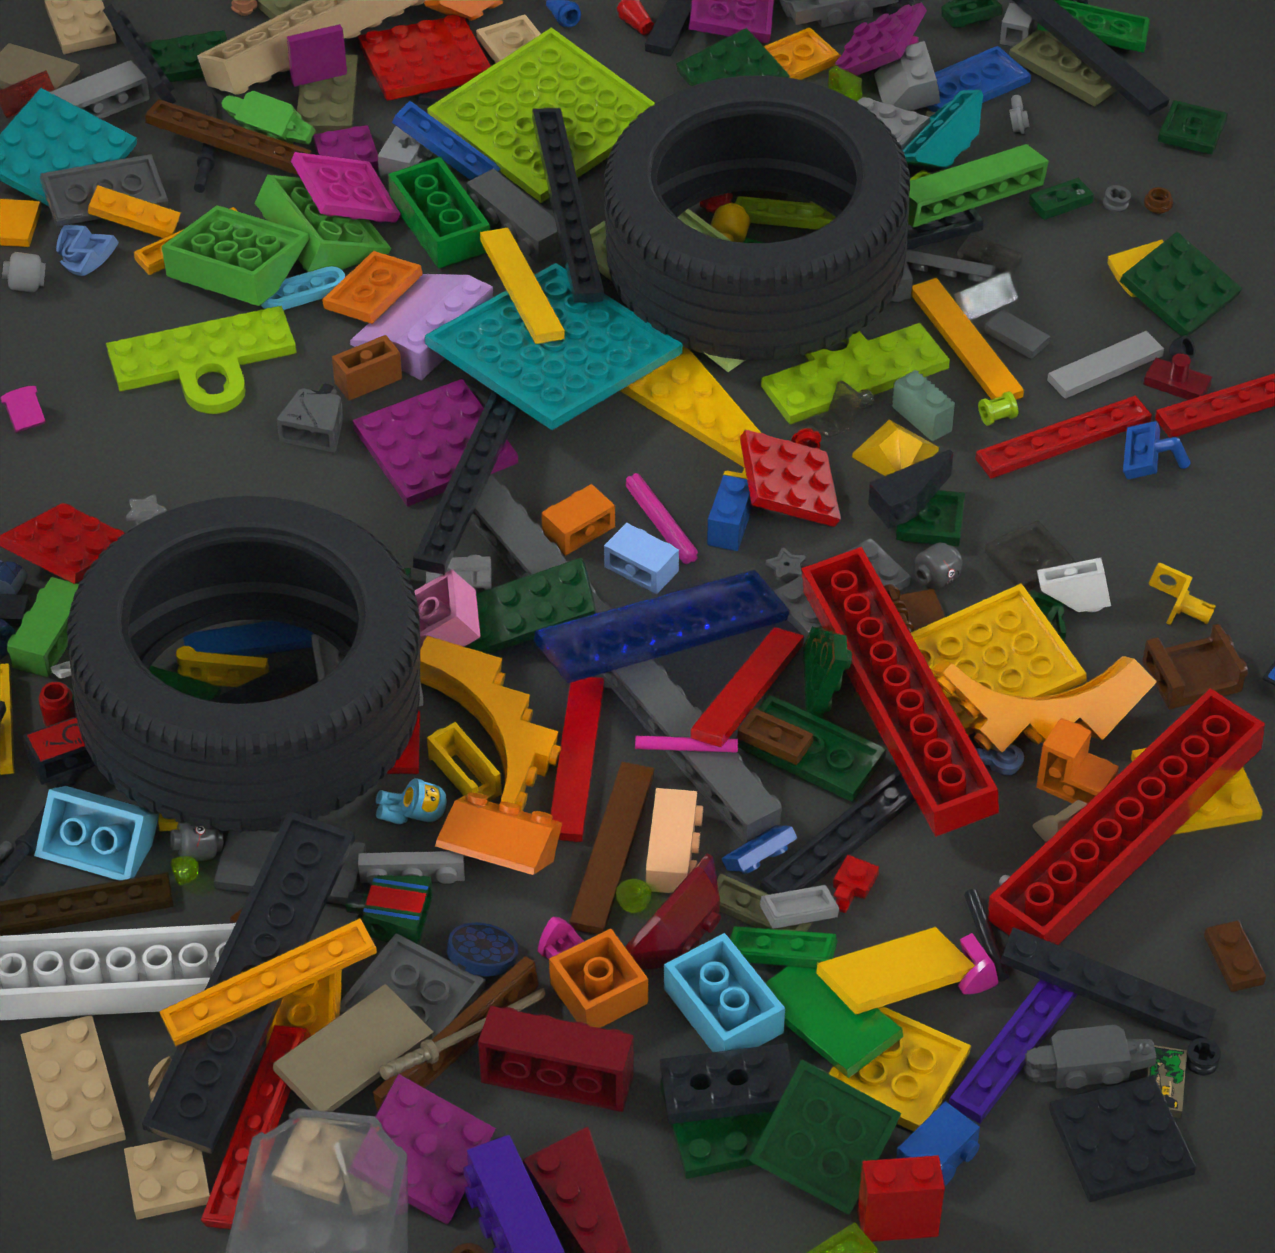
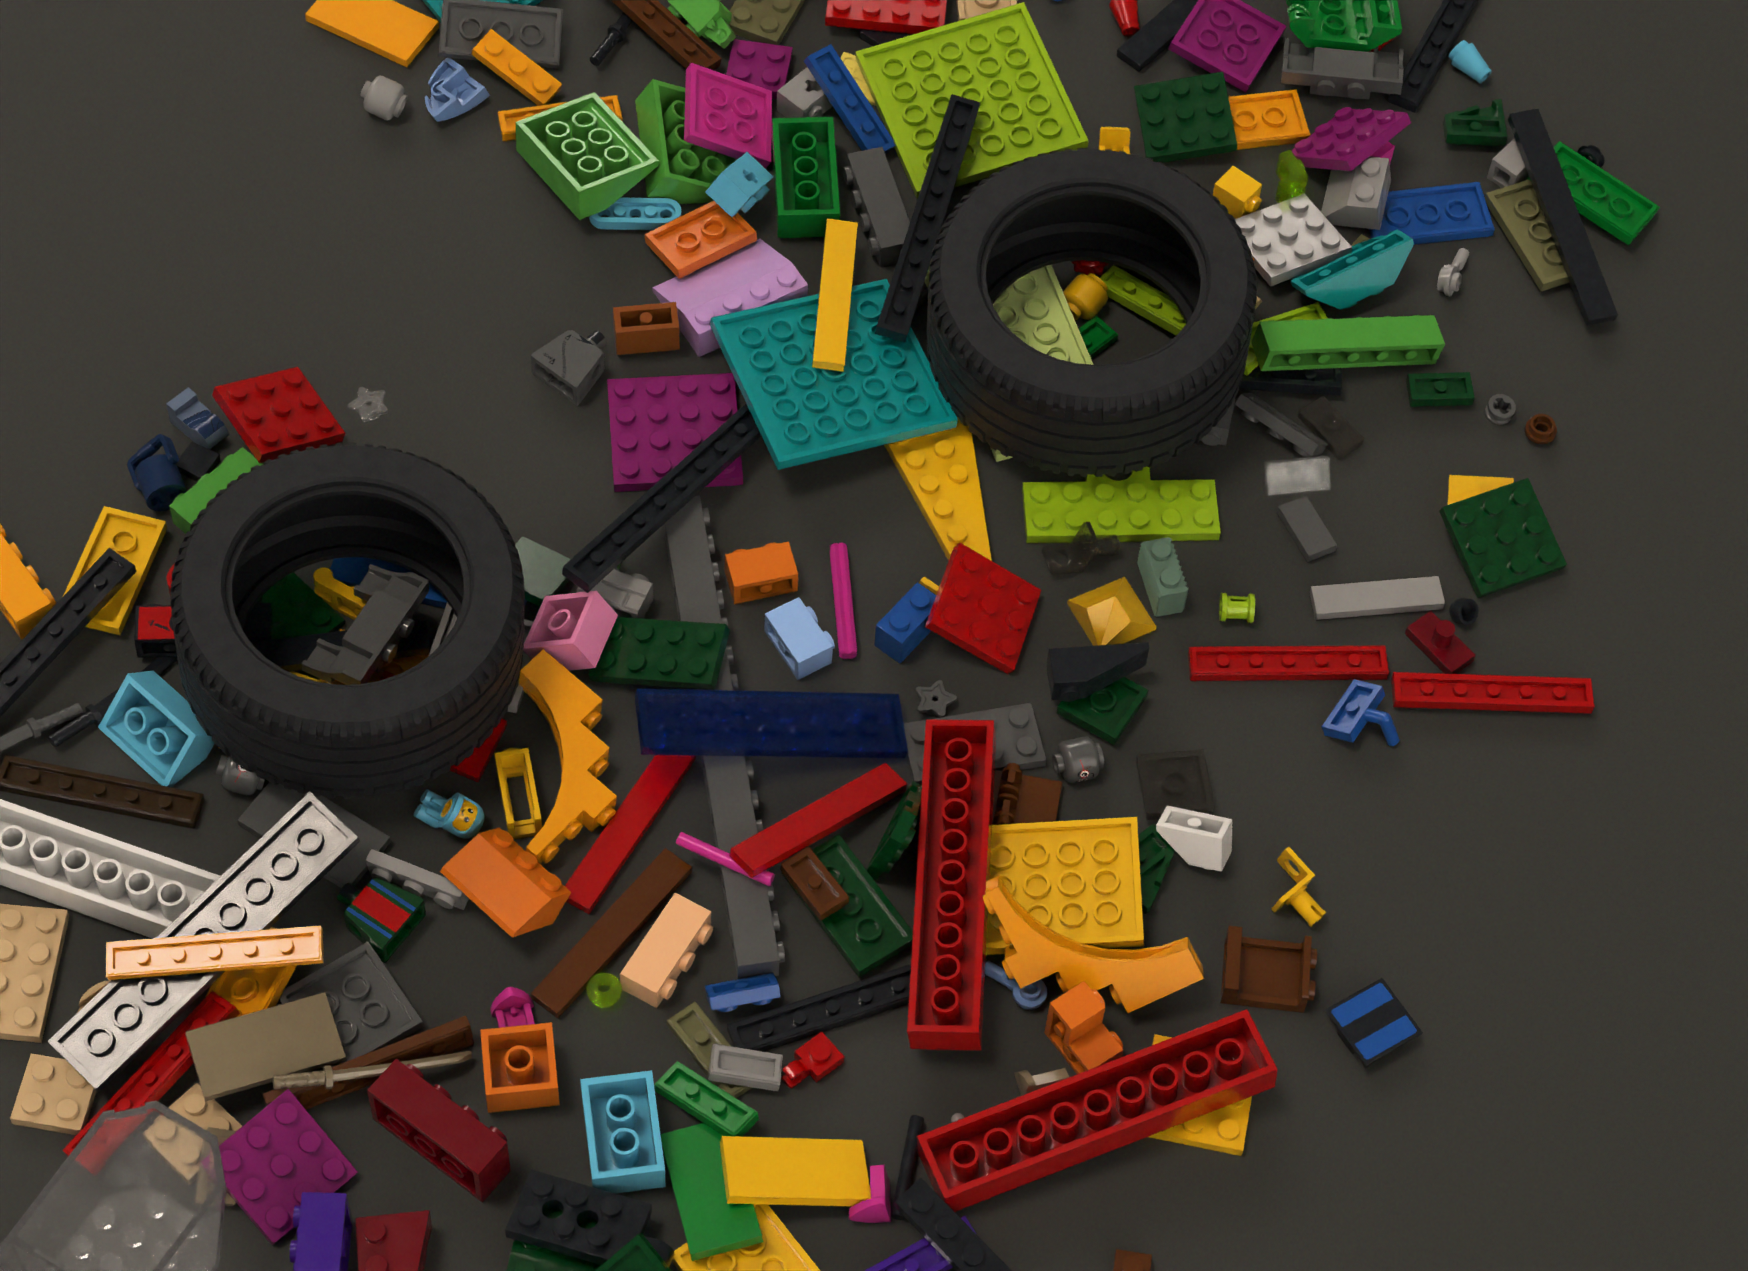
camera: 20 degrees right, 10 degrees up
dark pink tile [0,386,45,433] -> none
lime plate [106,306,297,414] -> none
clear neon green hinge [171,856,199,886] -> none
dark blue tile [447,922,518,977] -> none
dark red wedge [625,853,721,970] -> none
red plate [791,428,821,449] -> none
light orange tile [911,278,1024,400] -> none
dark green plate [1158,100,1228,154] -> none
none -> dark grey bracket [302,564,429,685]
none -> medium azure brick [705,152,774,217]

